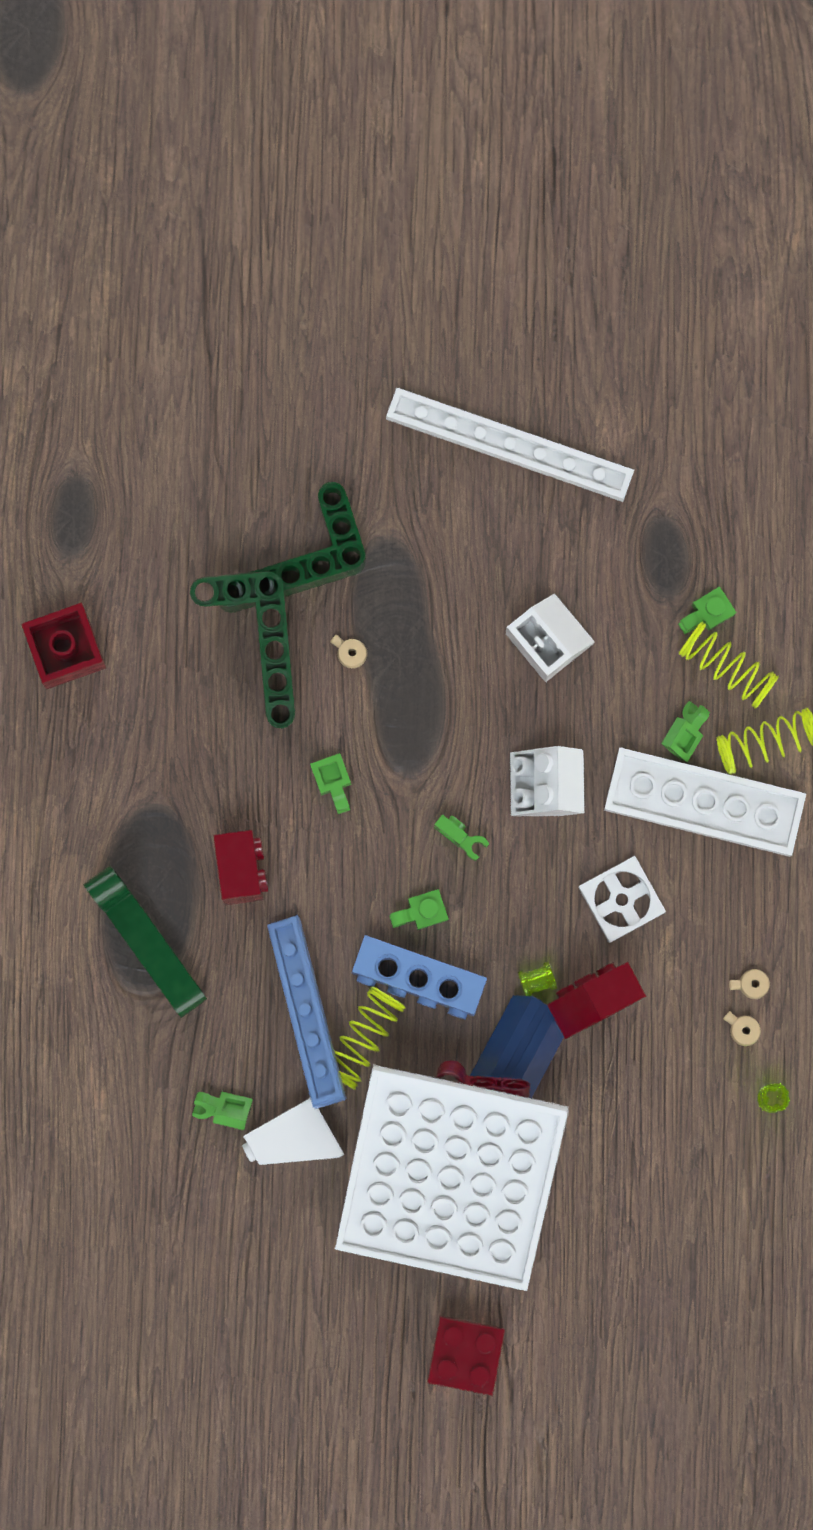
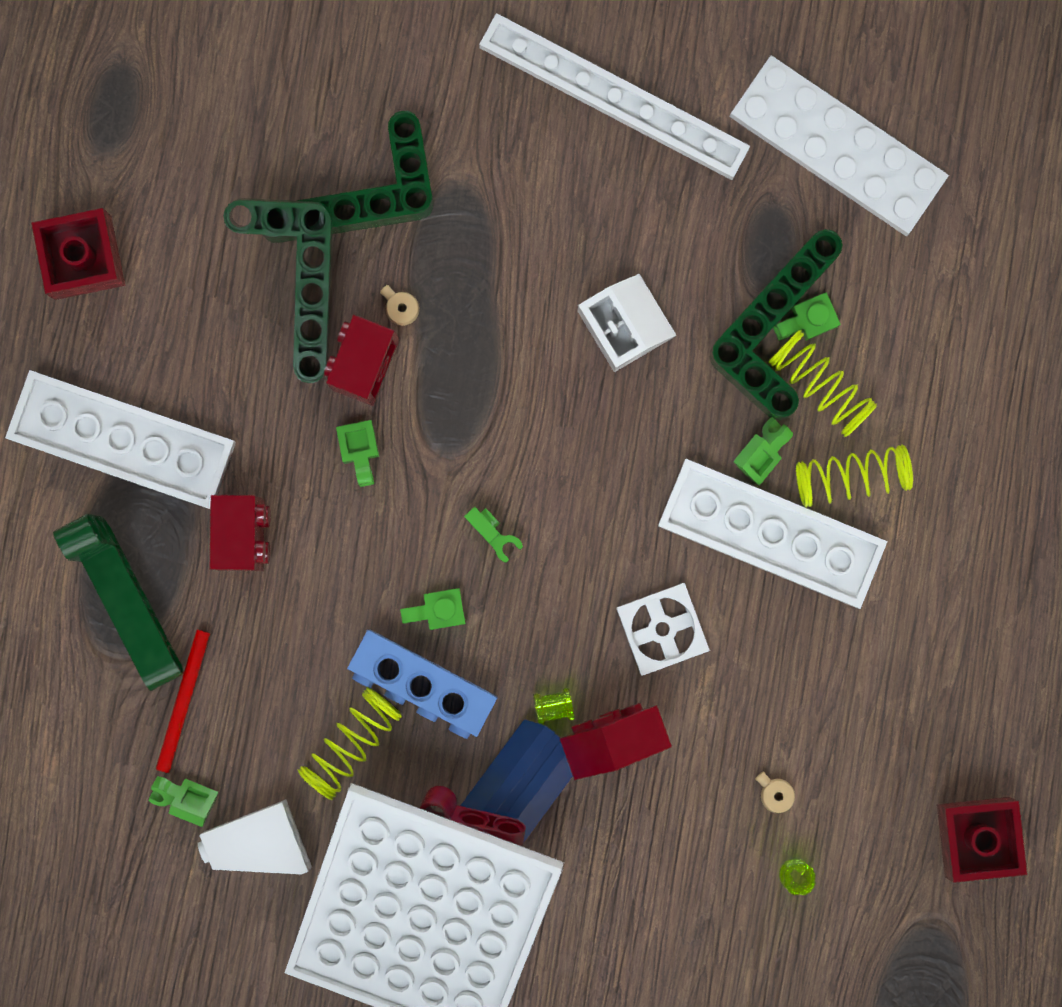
camera: 10 degrees right, 5 degrees up
medium blue tile [267,915,346,1109] -> none
white slope [510,746,584,816] -> none
tan piece [729,969,770,999] -> none
none -> white plate [5,370,236,509]
none -> red bar [156,629,210,773]
none -> dark red brick [324,314,399,406]
none -> dark green beam [709,229,843,420]
none -> white plate [730,55,949,236]

